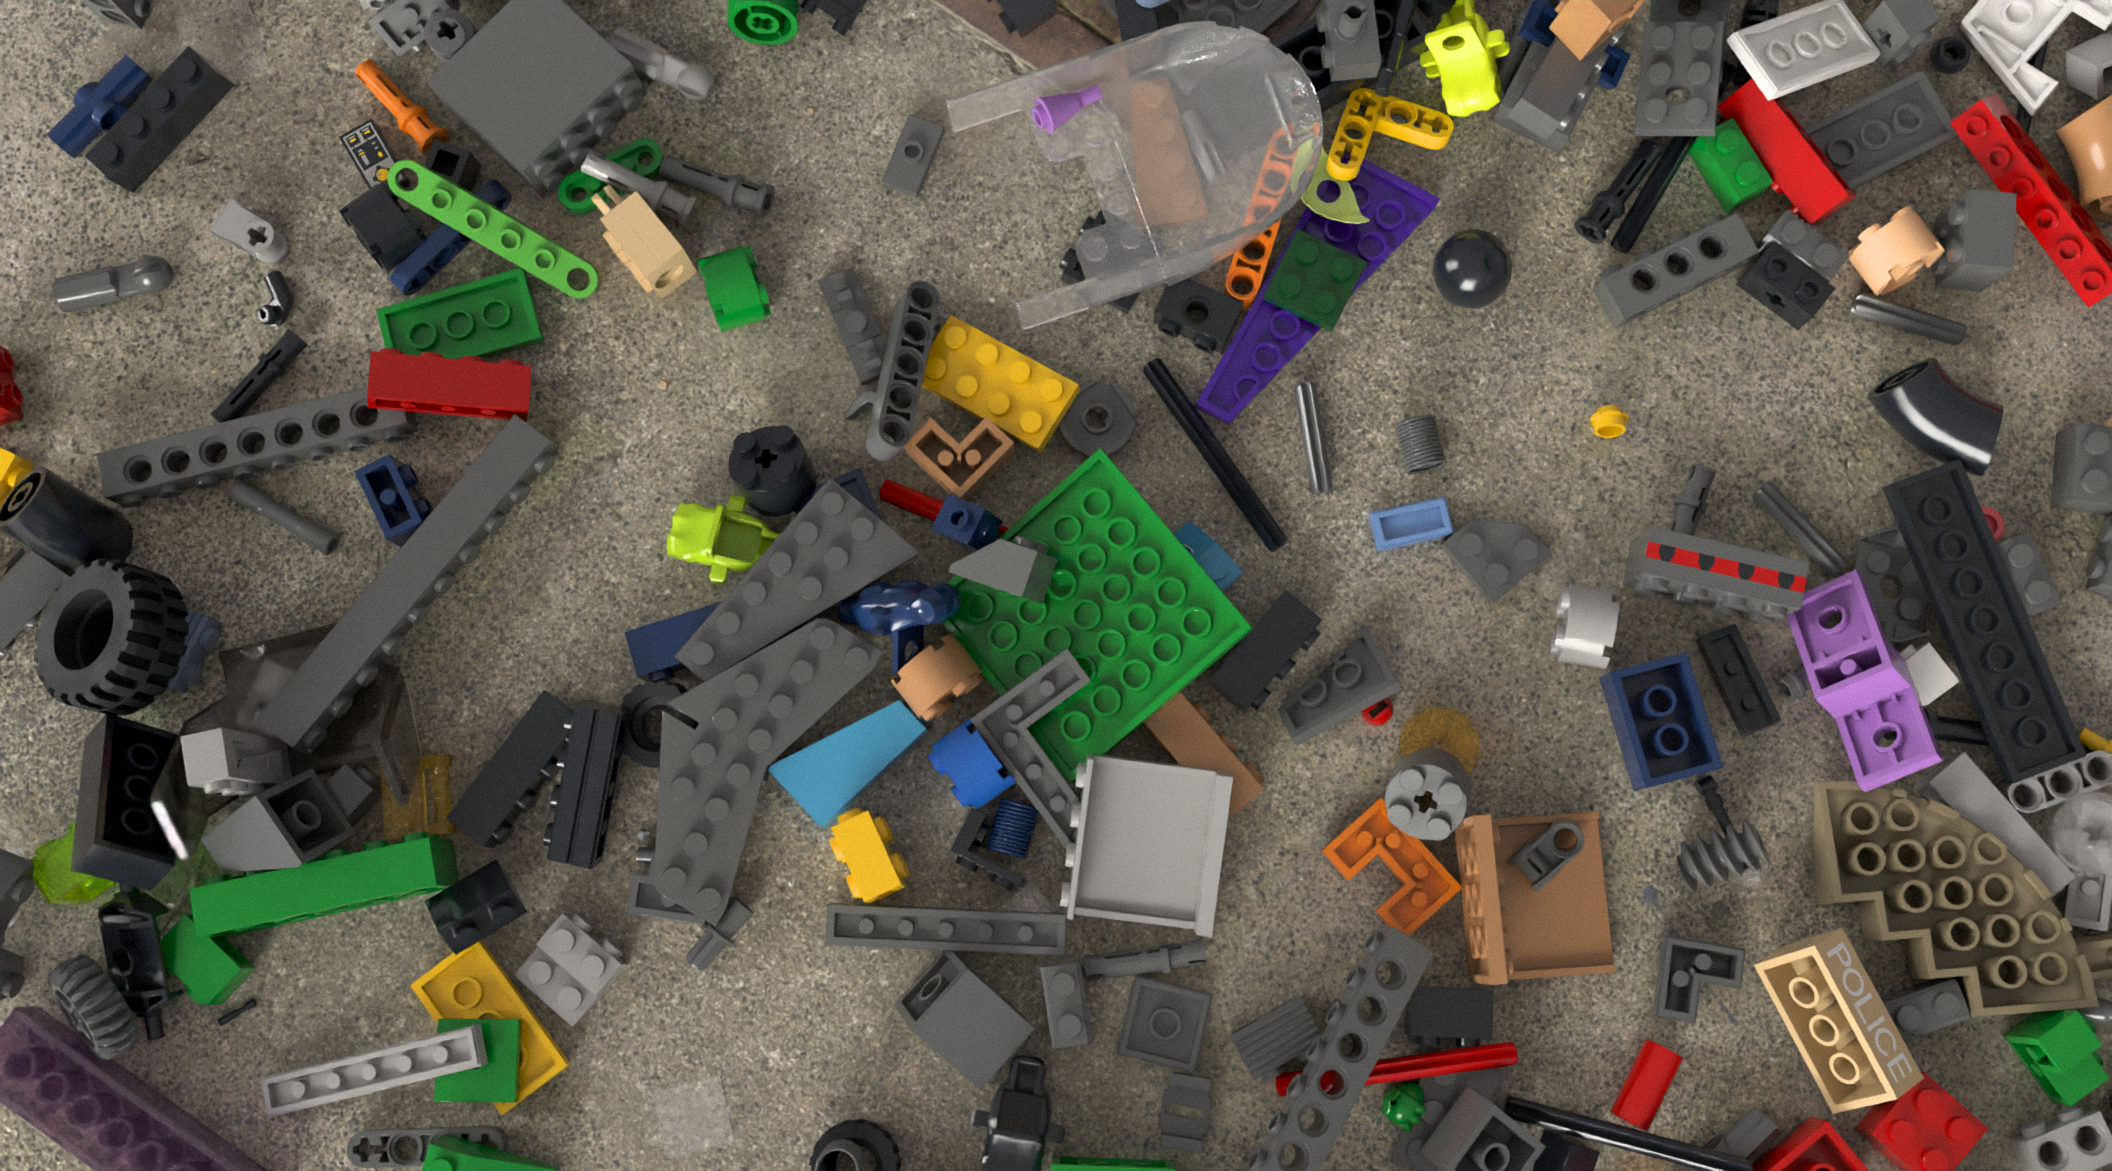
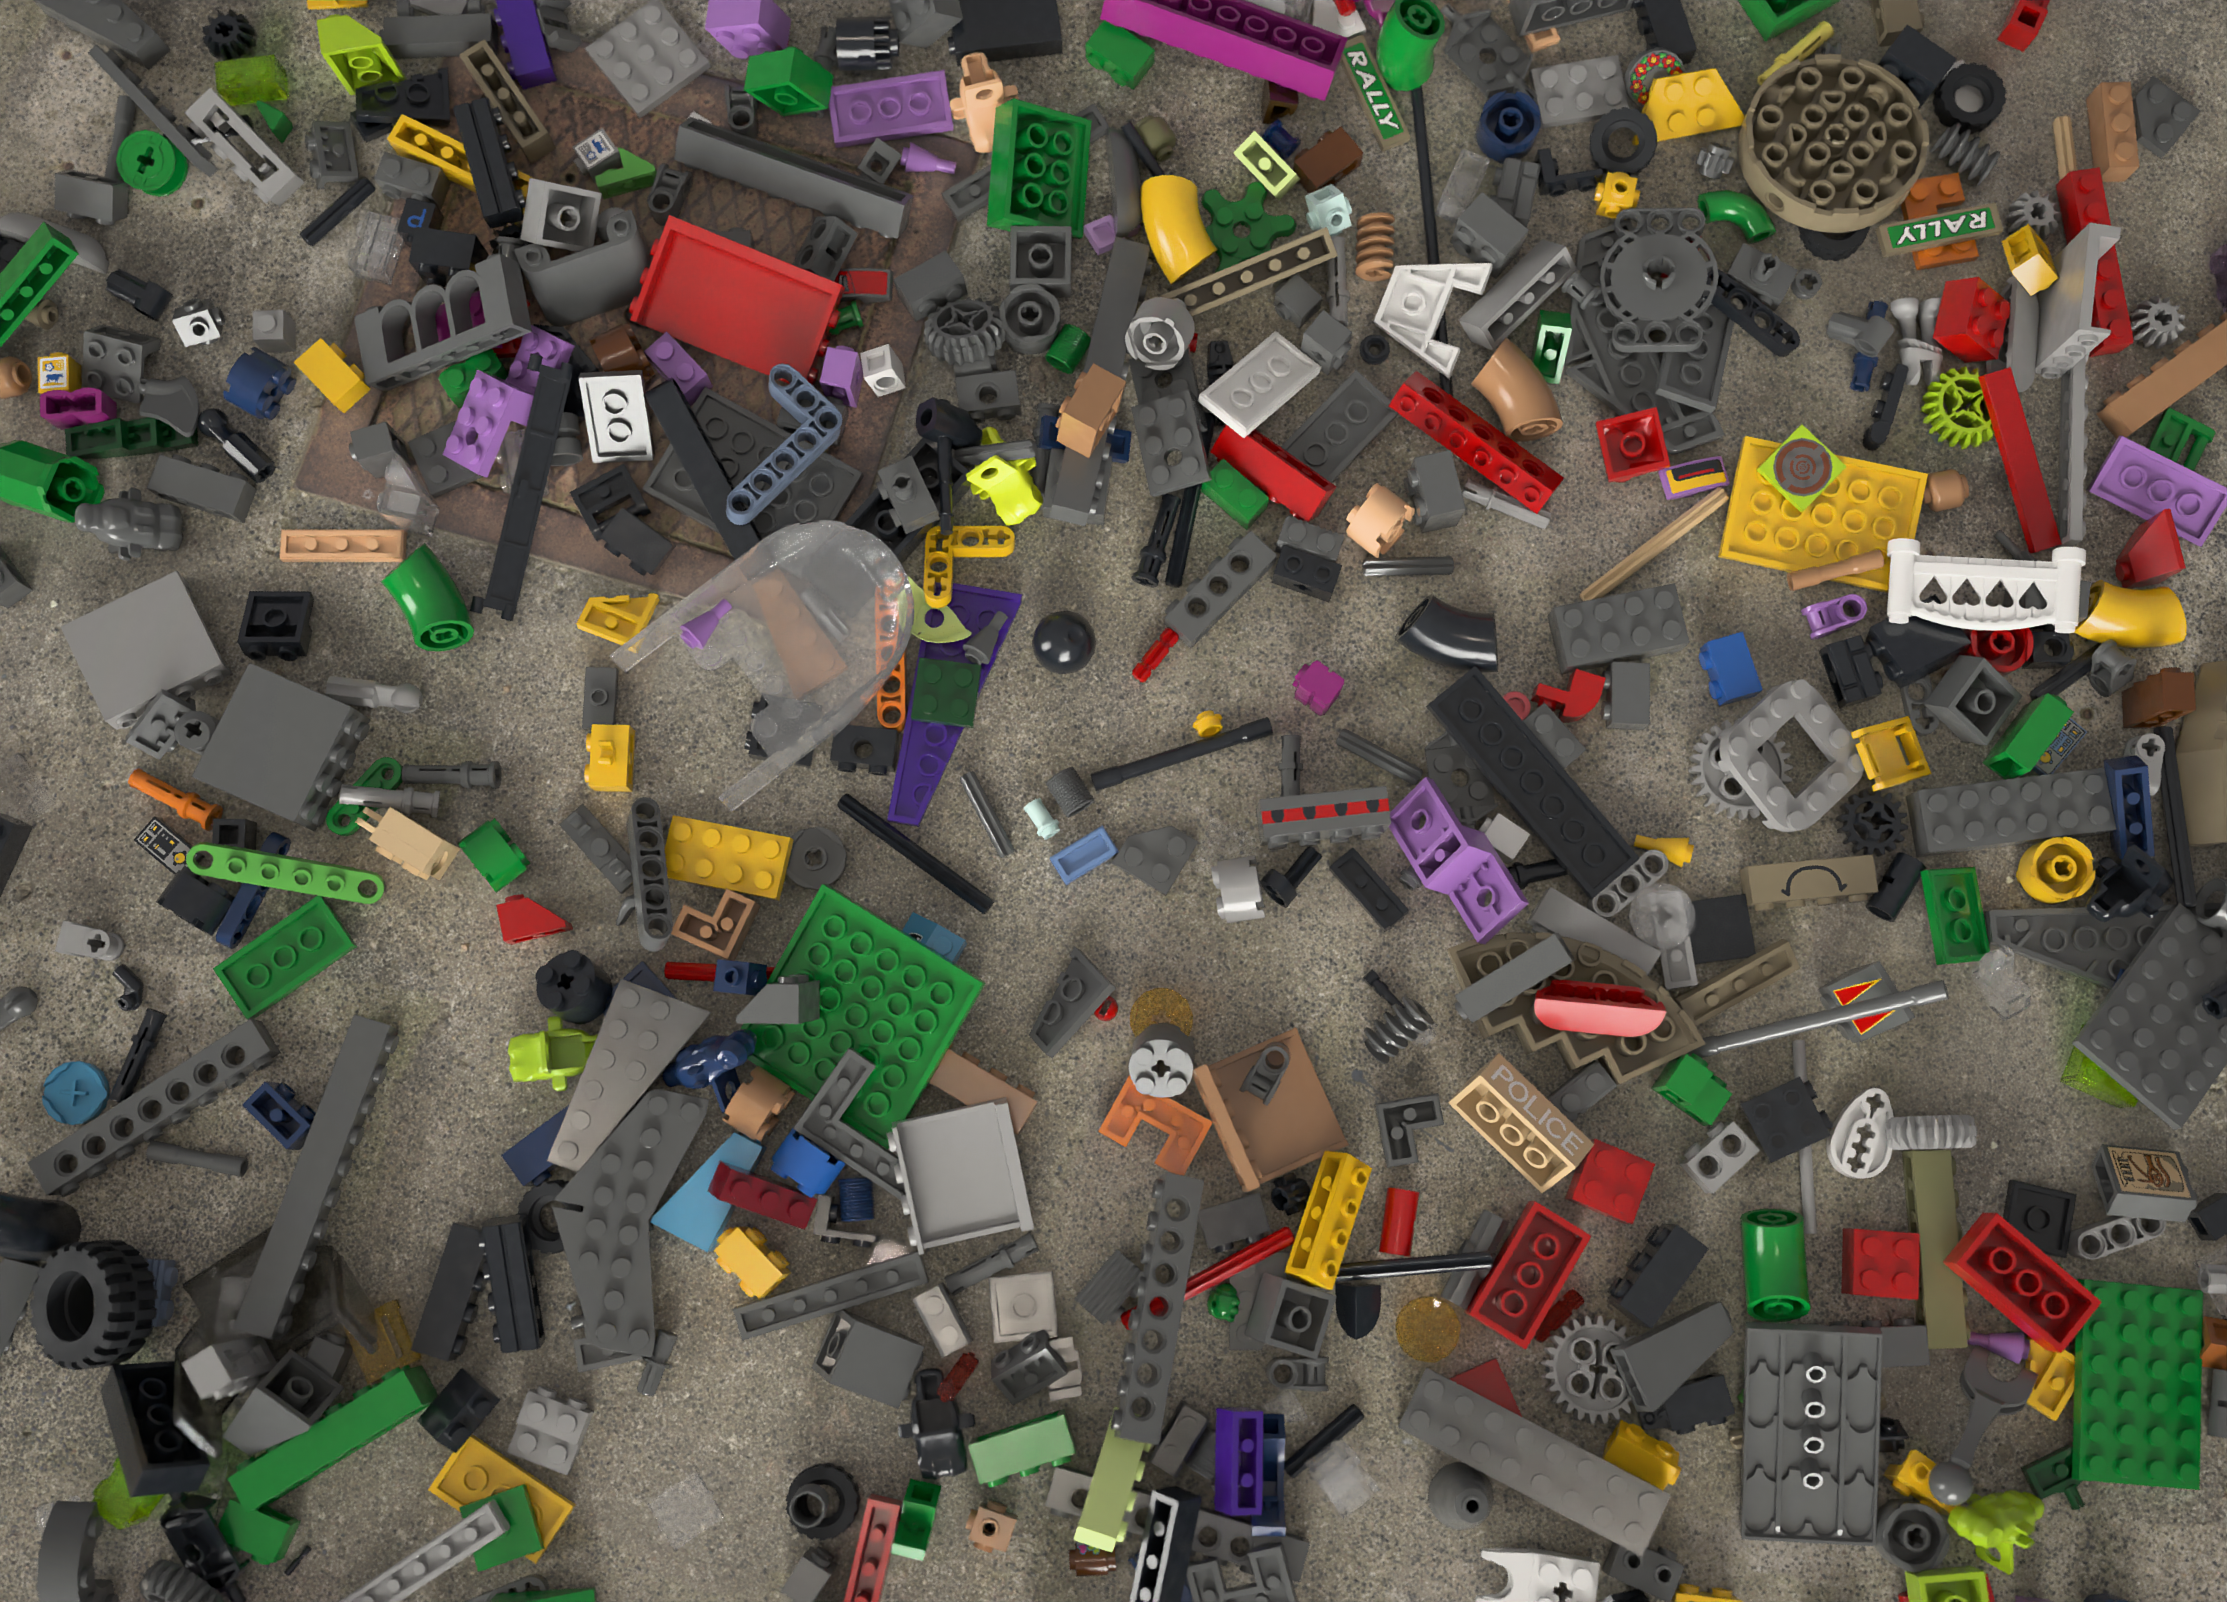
camera: 25 degrees left, 0 degrees up
red brick [367,348,531,422] -> none
black brick [1208,590,1322,713] -> none
dark blue brick [1599,652,1723,791] -> none
none -> dark azure tile [42,1061,110,1125]
none -> red slope [496,894,573,945]
none -> yellow wing [576,593,660,650]
none -> yellow brick [584,724,635,792]
none -> dark red brick [707,1161,818,1230]
none -> clear red axle [937,1352,979,1402]
none -> dark grey axle [954,439,1038,466]
none -> dark grey cone [963,611,1008,665]
none -> dark grey bracket [991,1329,1067,1406]
none -> light aqua pin [1024,798,1060,840]
none -> black piece [1090,717,1273,791]
none -> red axle [1132,628,1179,683]
none -> black piece [1260,846,1322,908]
none -> black gear [1271,1173,1310,1216]
none -> yellow brick [1284,1151,1372,1290]
none -> magenta brick [1292,660,1344,717]
none -> dark grey slope [1454,933,1576,1023]
none -> light grey axle [1462,478,1551,529]
none -> red brick [1530,669,1606,723]
none -> brick [1534,980,1666,1037]

